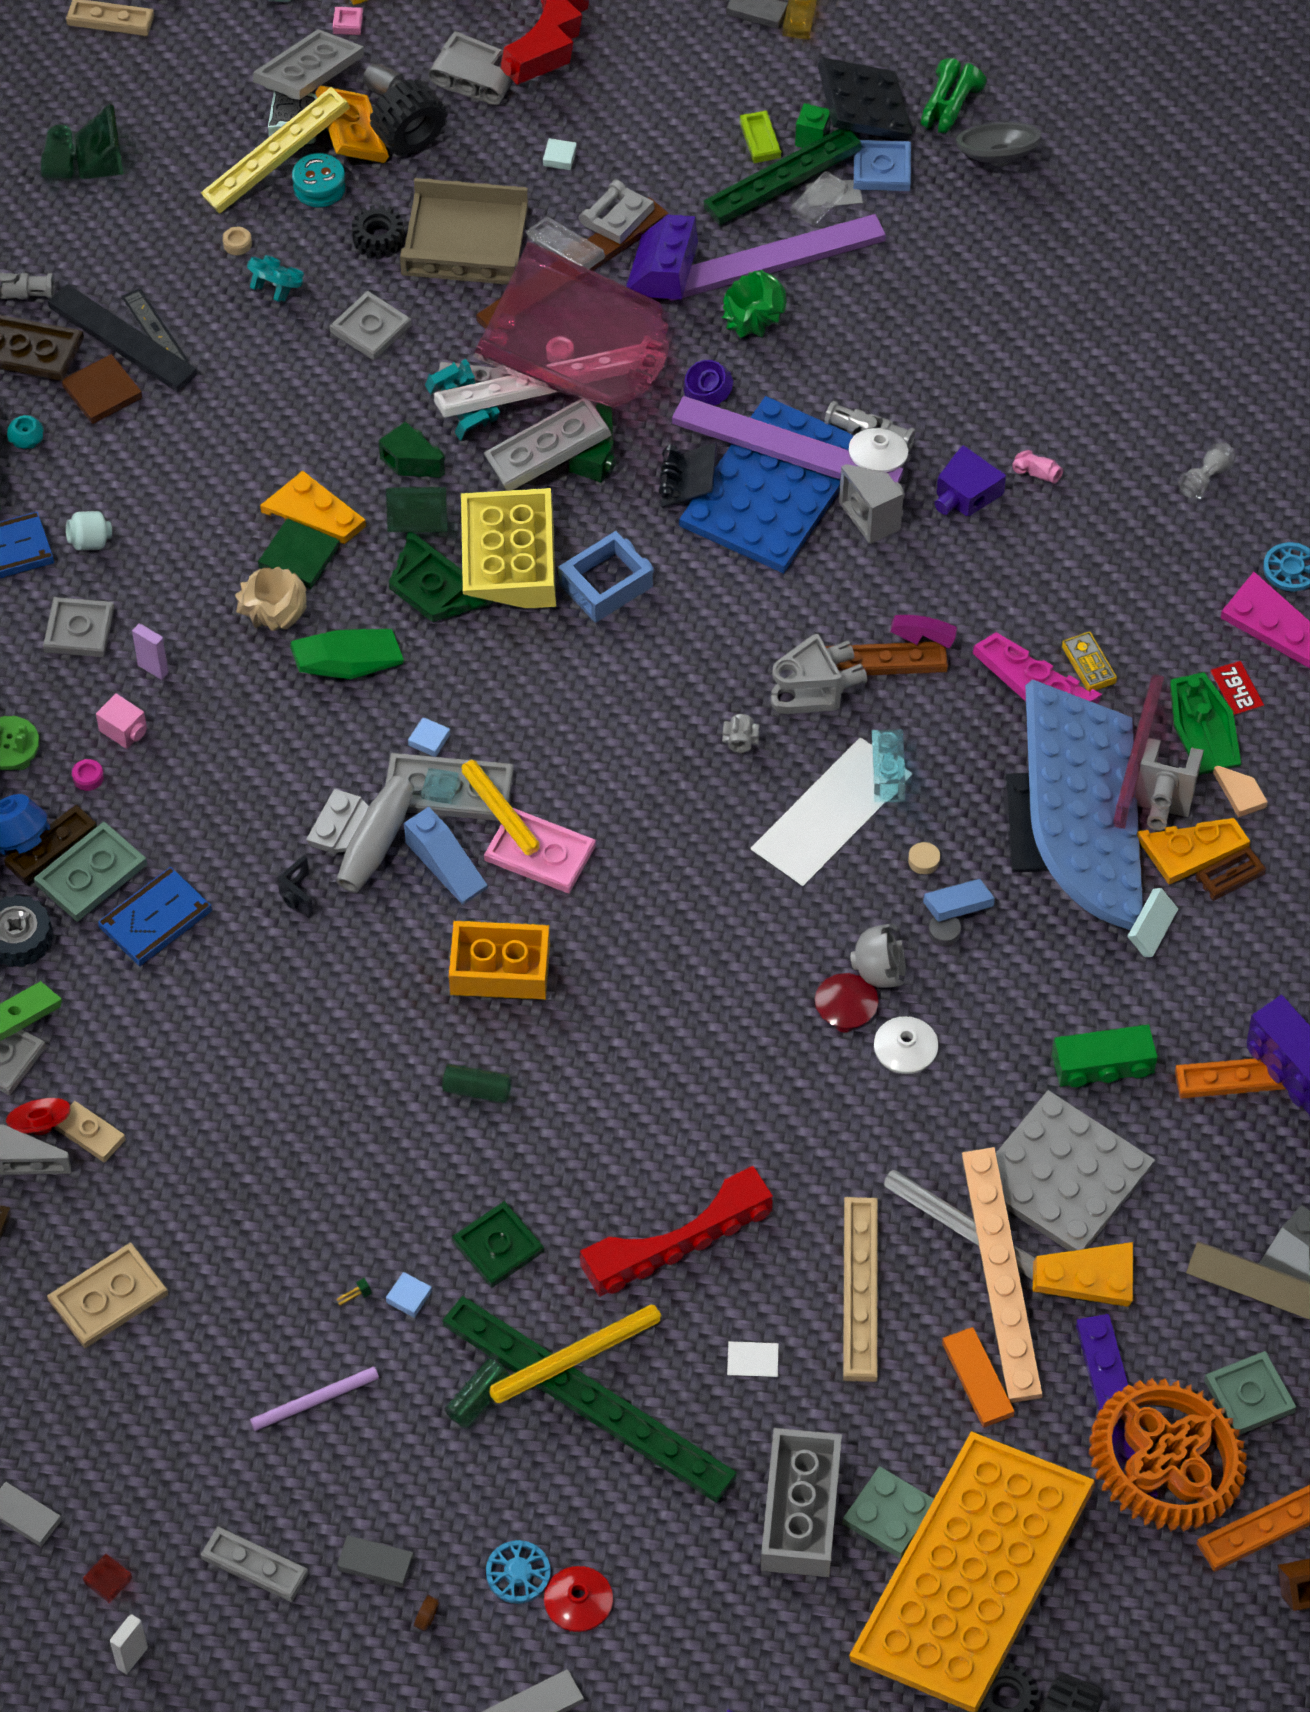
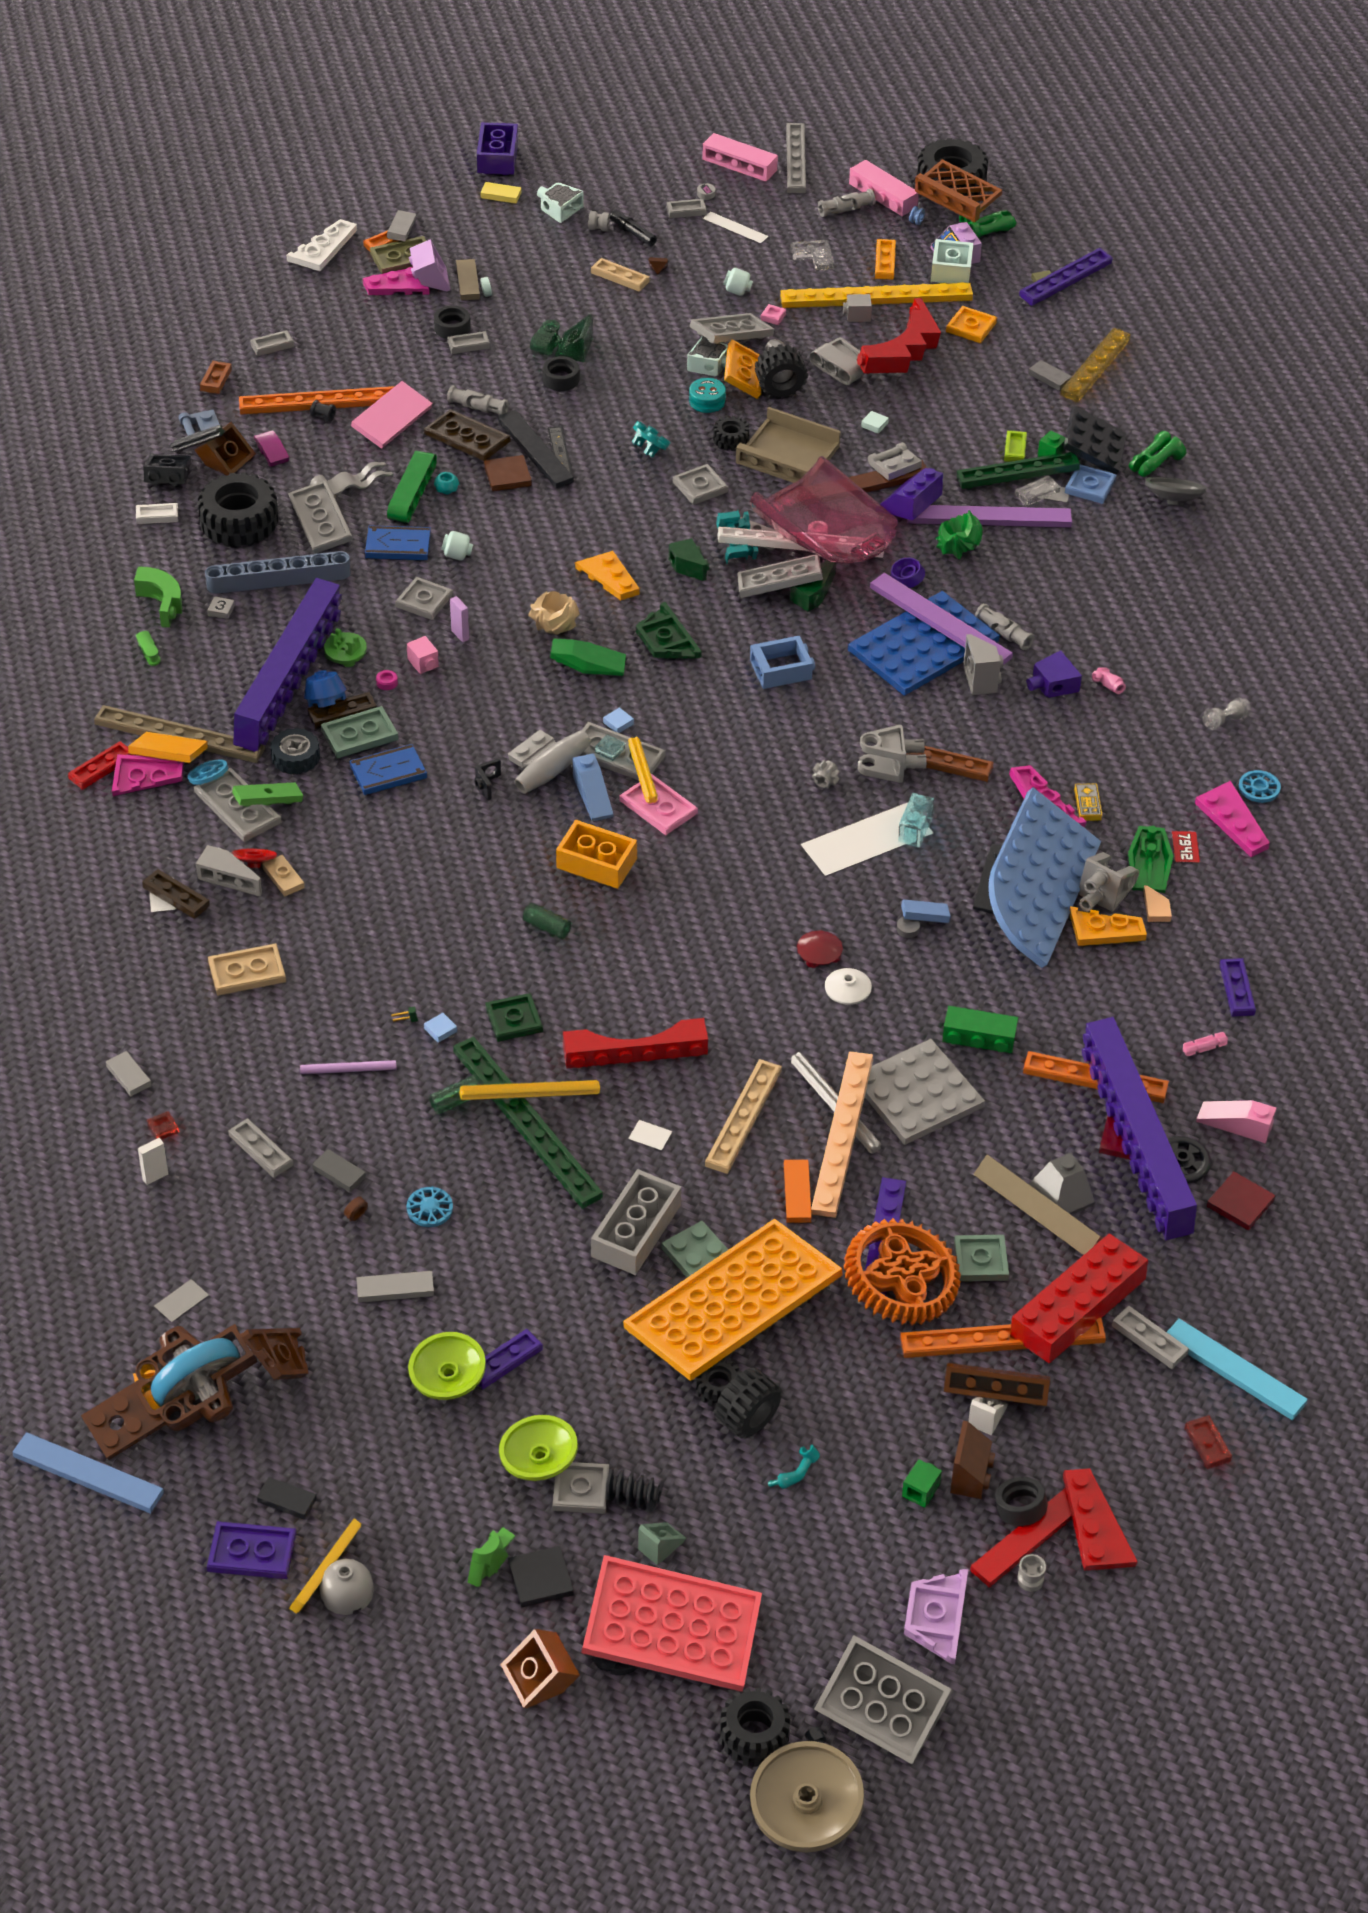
camera: 20 degrees right, 10 degrees down
light yellow tile [201,87,350,214] -> none
tan tile [223,227,252,255] -> none
dark green tile [258,518,340,589] -> none
clear green slope [386,487,449,532] -> none
light yellow slope [461,488,556,608] -> none
clear tile [526,216,605,272] -> none
red dish [544,1566,613,1632] -> none
black hinge [659,443,717,508] -> none
white dish [849,428,908,473] -> none
light grey cylinder [851,923,906,988] -> none
magenta slope [890,614,957,649] -> none
tan tile [908,842,940,874] -> none
light orange wing [1033,1242,1133,1307] -> none
clear pink tile [1113,674,1164,829] -> none
light aqua tile [1127,888,1178,957] -> none
reddish brown tile [1195,846,1266,901] -> none
none -> black tyre [542,356,580,391]

